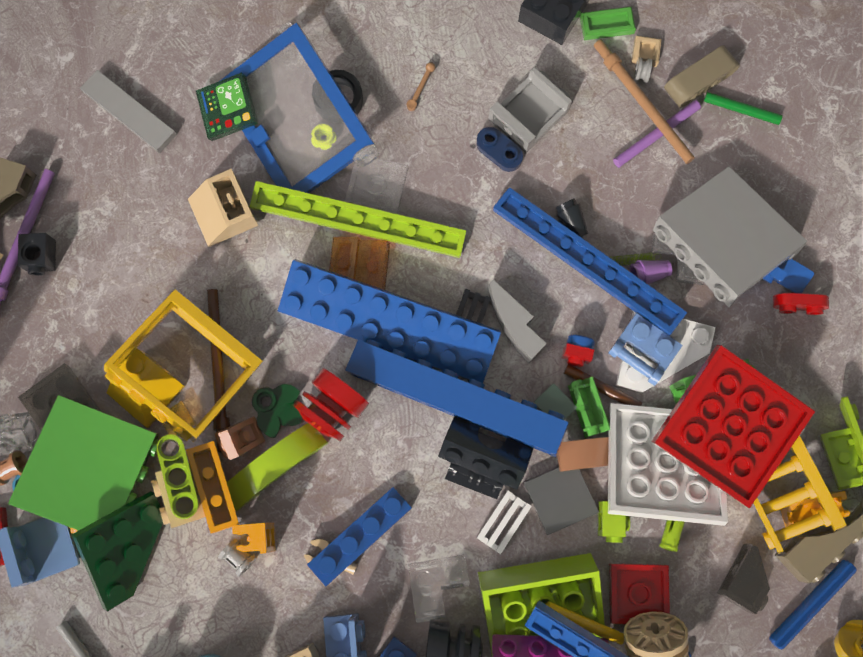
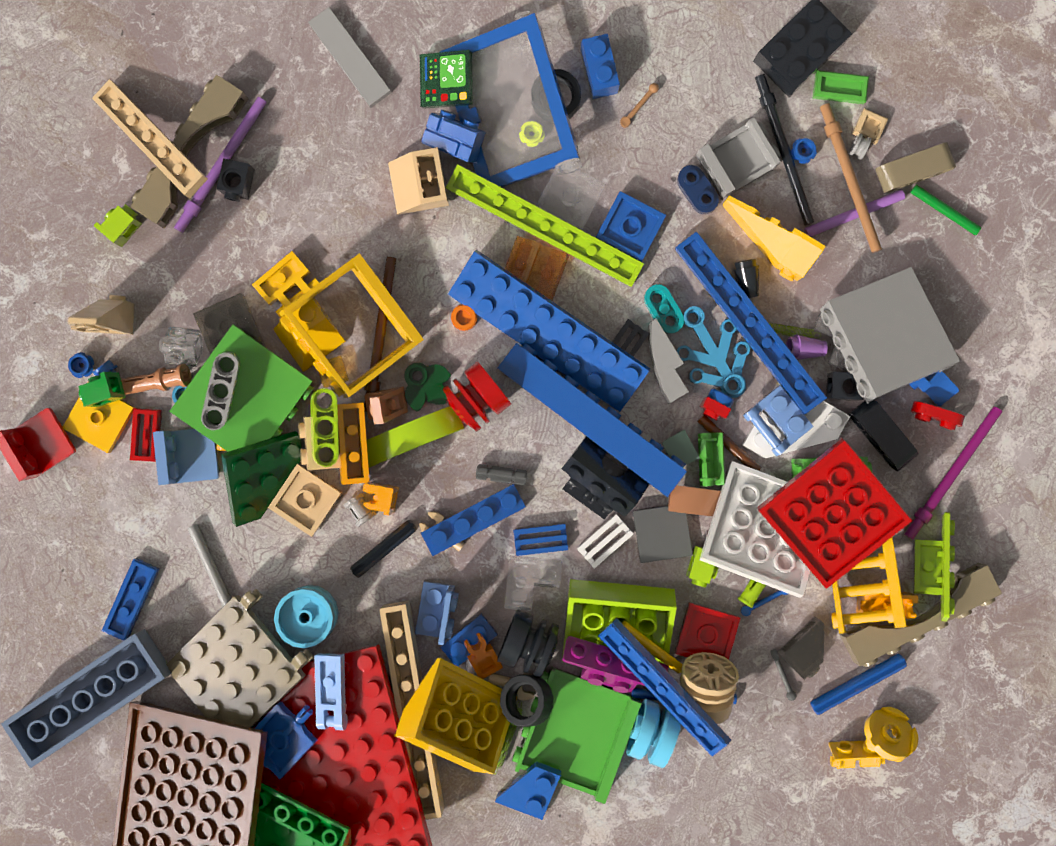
camera: 20 degrees right, 10 degrees up
none -> light grey beam [201,352,240,430]
none -> yellow plate [252,251,320,318]
none -> tan plate [268,464,342,537]
none -> black axle [350,520,417,578]
none -> brick [421,109,486,162]
none -> orange tile [451,304,477,331]
none -> dark grey axle [476,464,527,485]
none -> blue tile [513,524,568,556]
none -> blue brick [581,33,620,100]
none -> blue plate [595,191,666,262]
none -> teal plate [644,284,684,334]
none -> dark azure plant [676,306,750,398]
none -> yellow wedge [722,196,826,281]
none -> blue hinge [740,590,789,616]
none -> black bar [755,74,814,226]
none -> dark grey hinge [770,649,797,701]
none -> blue plate [791,138,817,164]
none -> black brick [826,372,864,401]
none -> black beam [849,399,919,472]
none -> magenta bar [904,406,1002,540]

